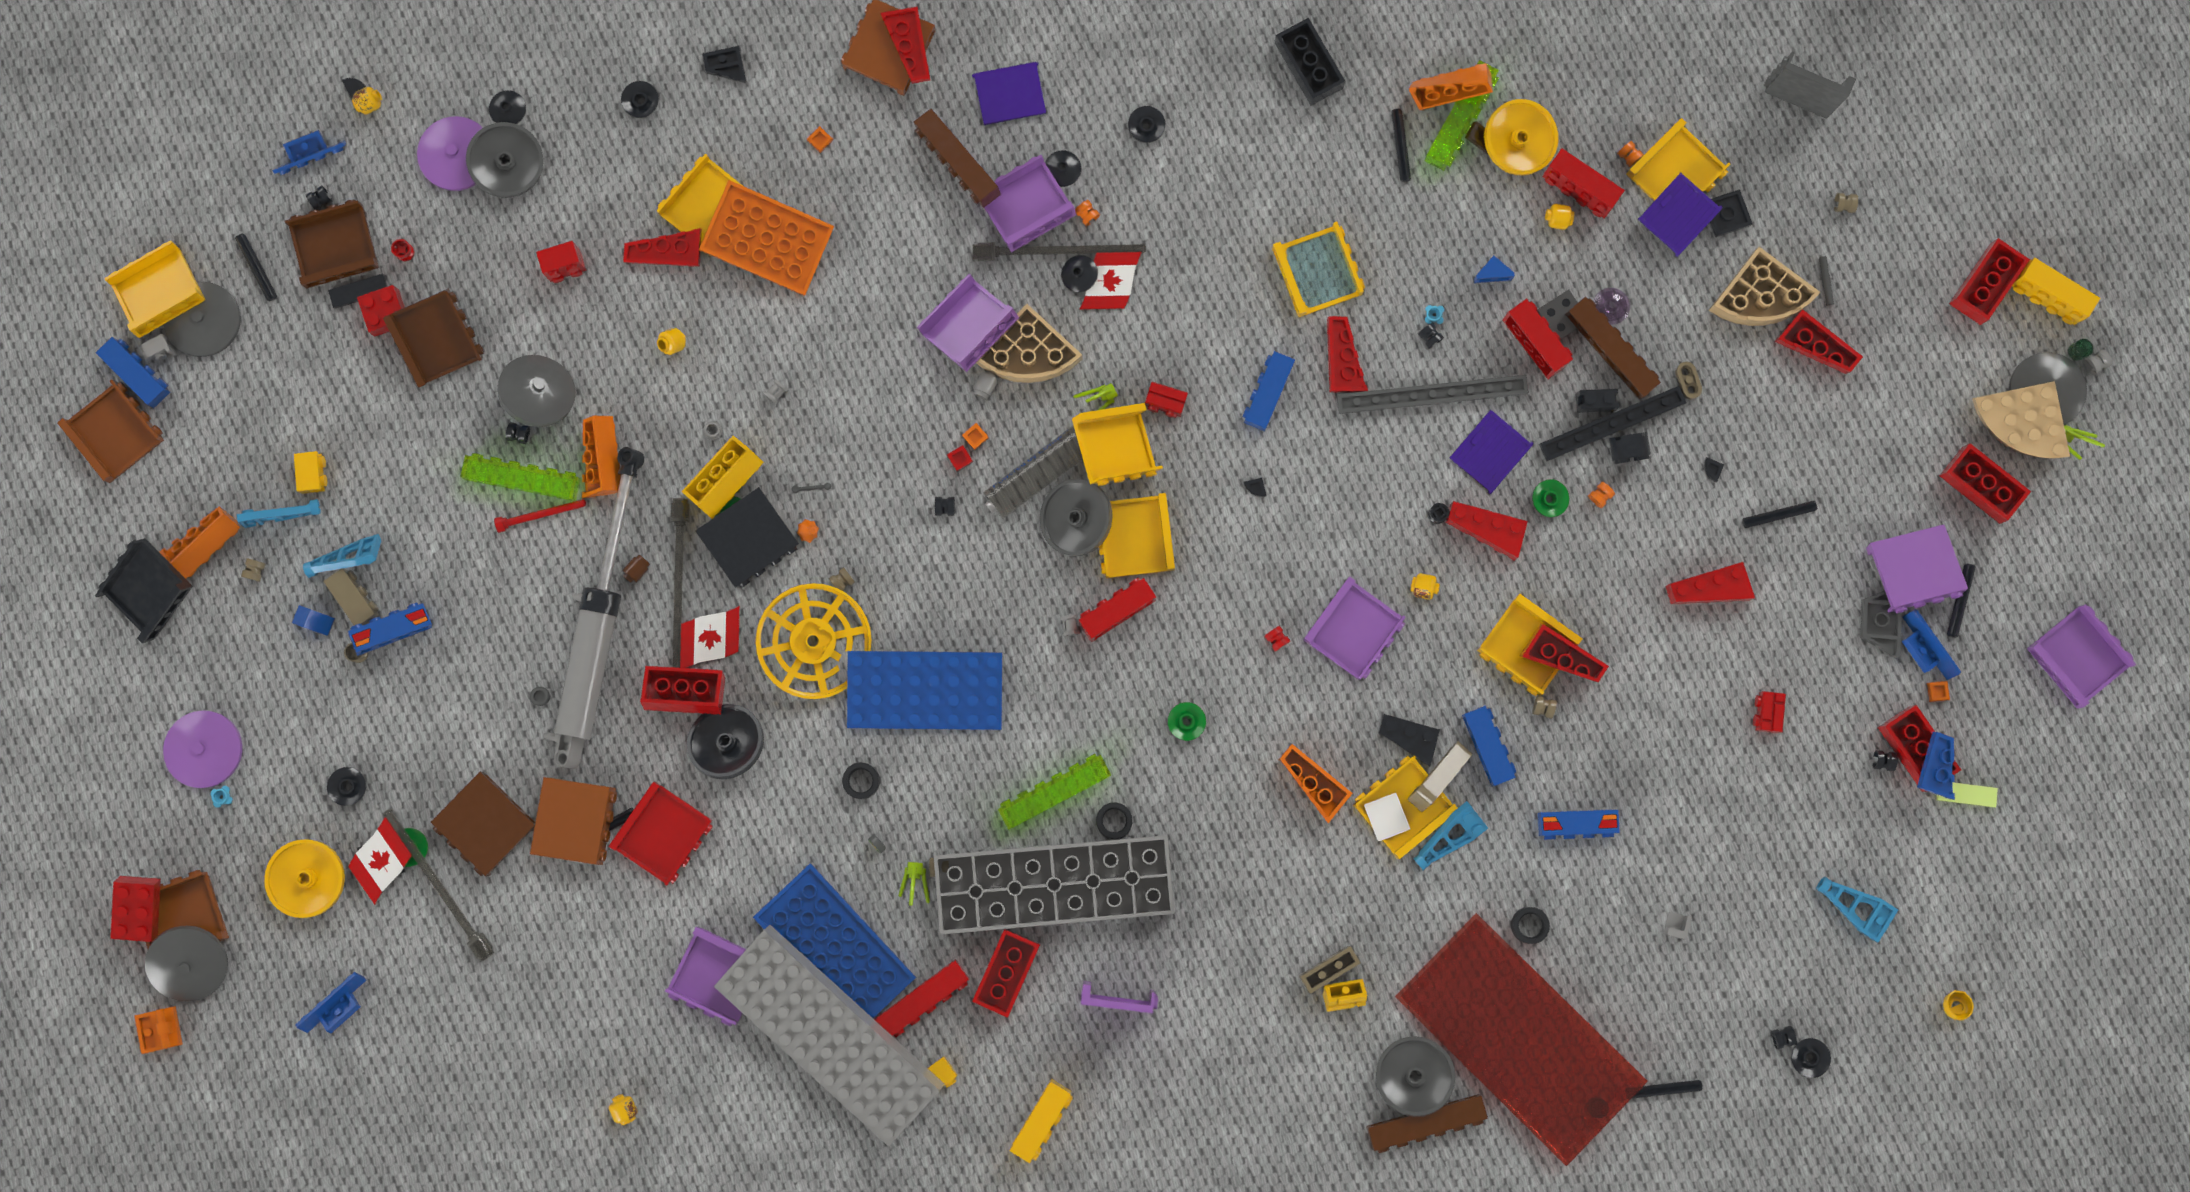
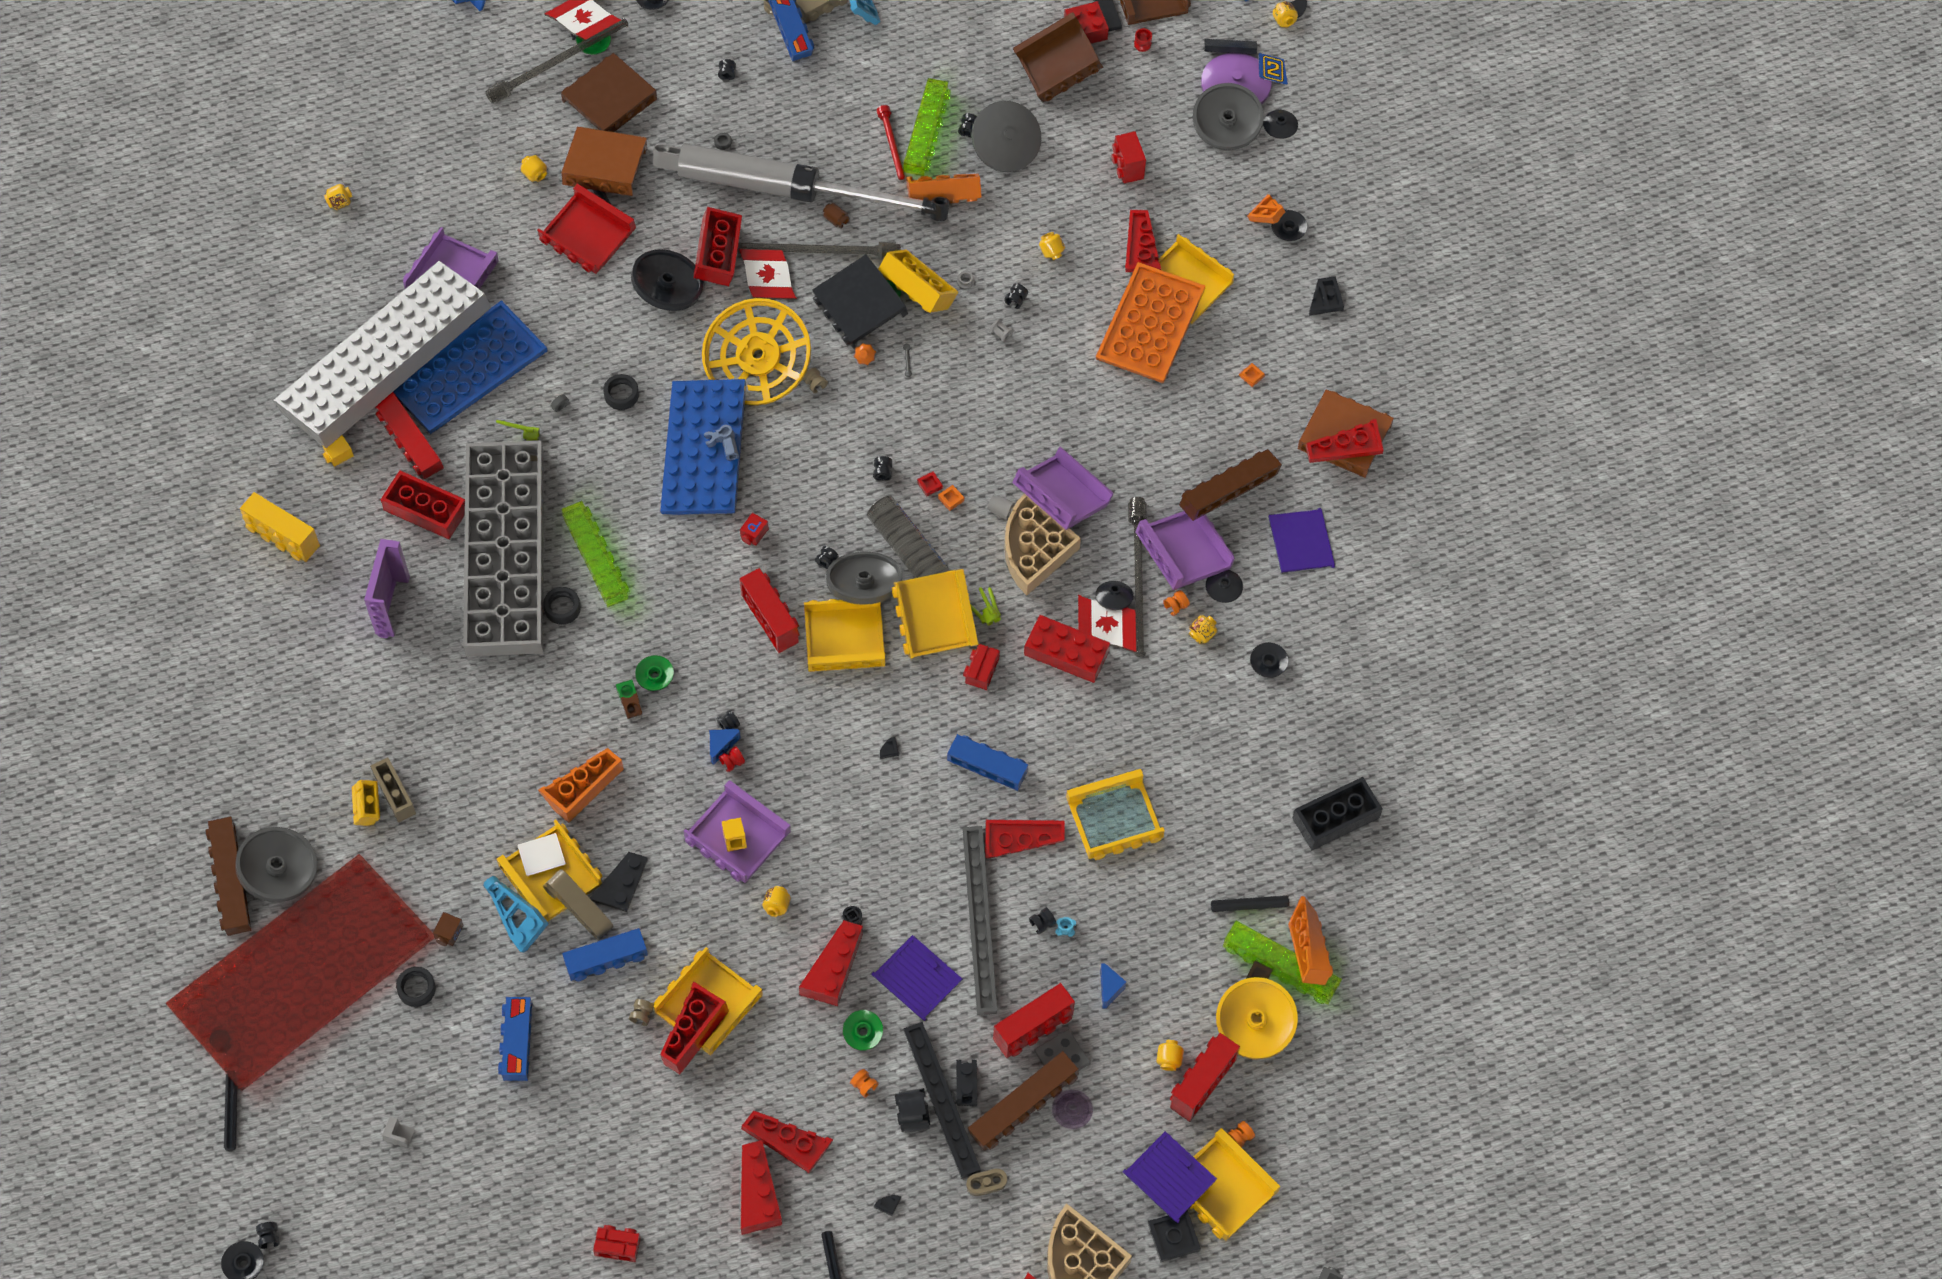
camera: 90 degrees right, 20 degrees down
none -> reddish brown brick [433,912,464,946]
none -> yellow head [521,155,547,182]
none -> leg [616,679,642,719]
none -> sand blue bar [704,425,739,461]
none -> blue slope [709,729,741,764]
none -> black wheel [716,710,740,729]
none -> black wheel [718,59,736,80]
none -> yellow brick [721,817,747,852]
none -> red brick [740,512,769,546]
none -> red wing [741,1110,833,1173]
none -> black wheel [815,546,839,569]
none -> black wheel [1004,283,1028,309]
none -> red brick [1024,615,1110,683]
none -> yellow head [1189,615,1217,644]
none -> black tile [1204,39,1257,54]
none -> orange wing [1247,194,1285,224]
none -> sticker [1259,53,1288,85]

